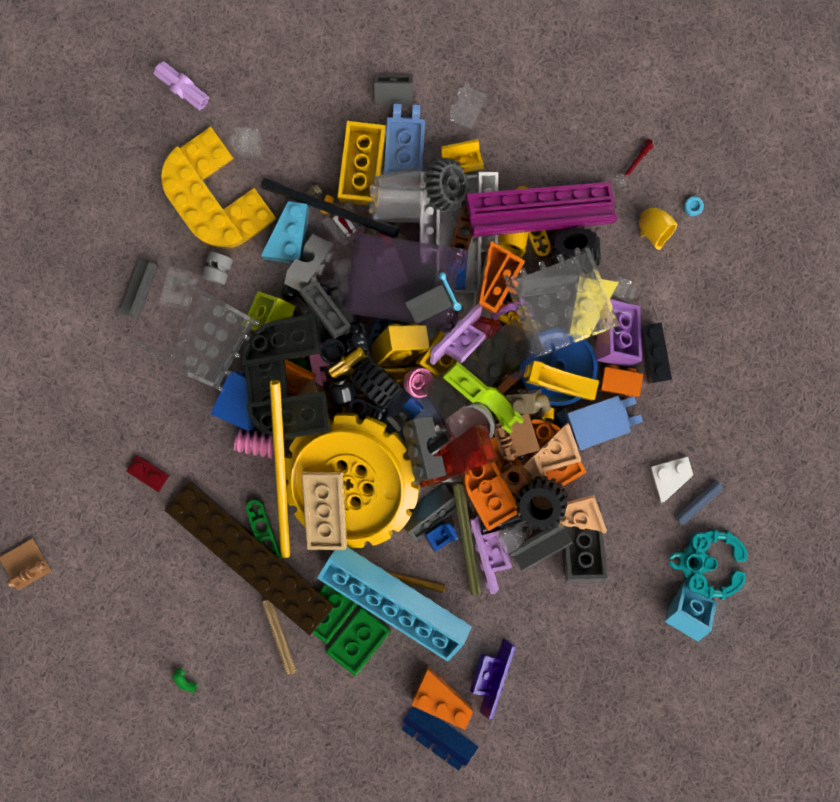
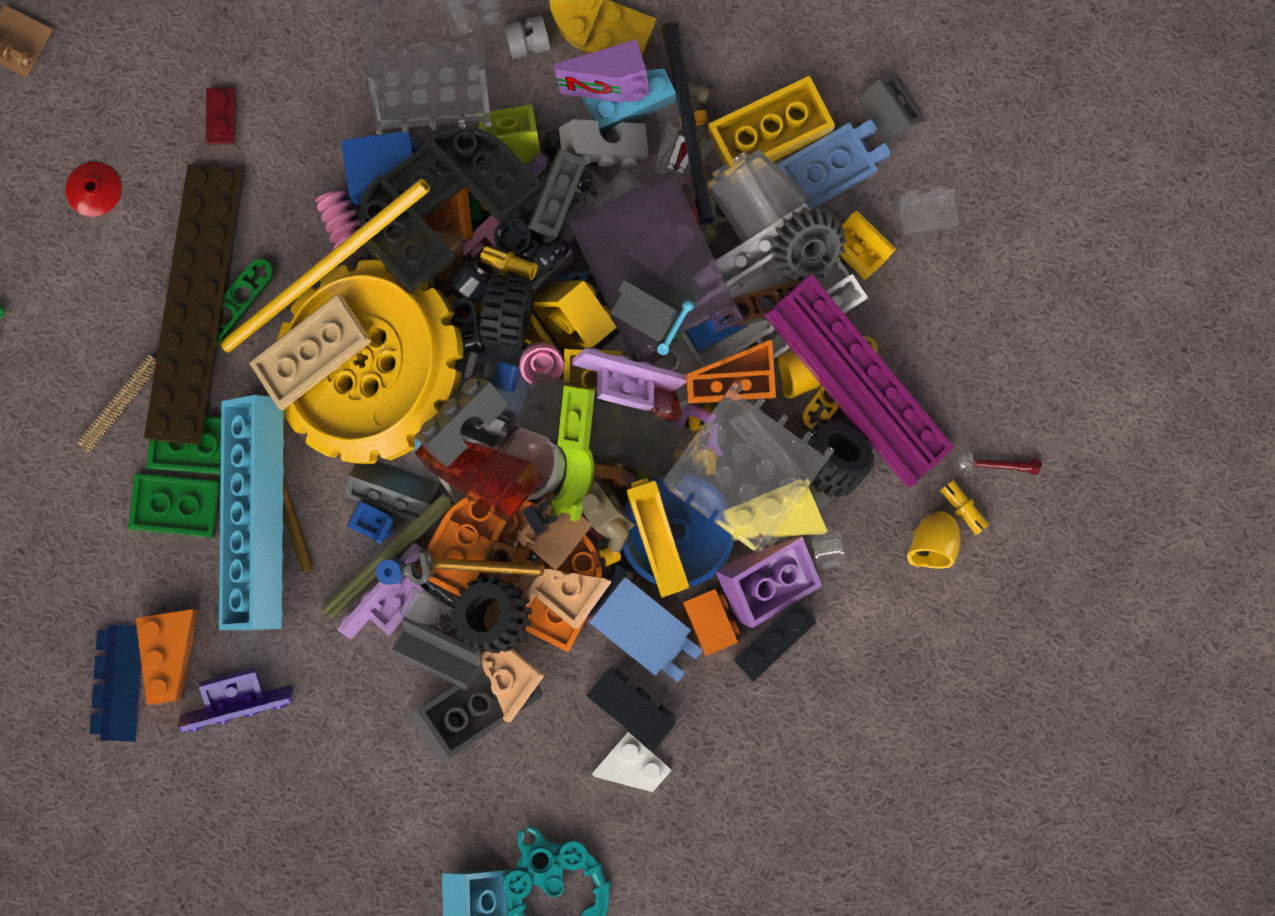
camera: 55 degrees right, 5 degrees down
sand blue axle [675,481,723,525] -> none
medium azure tile [683,196,704,216] -> none
none -> red dish [65,162,122,217]
none -> leg [376,549,435,585]
none -> pearl gold bar [432,557,545,576]
none -> black tile [521,502,559,536]
none -> lavender tile [526,152,548,177]
none -> medium lavender slope [553,40,650,103]
none -> black brick [586,668,676,751]
none -> yellow pin [939,479,990,535]

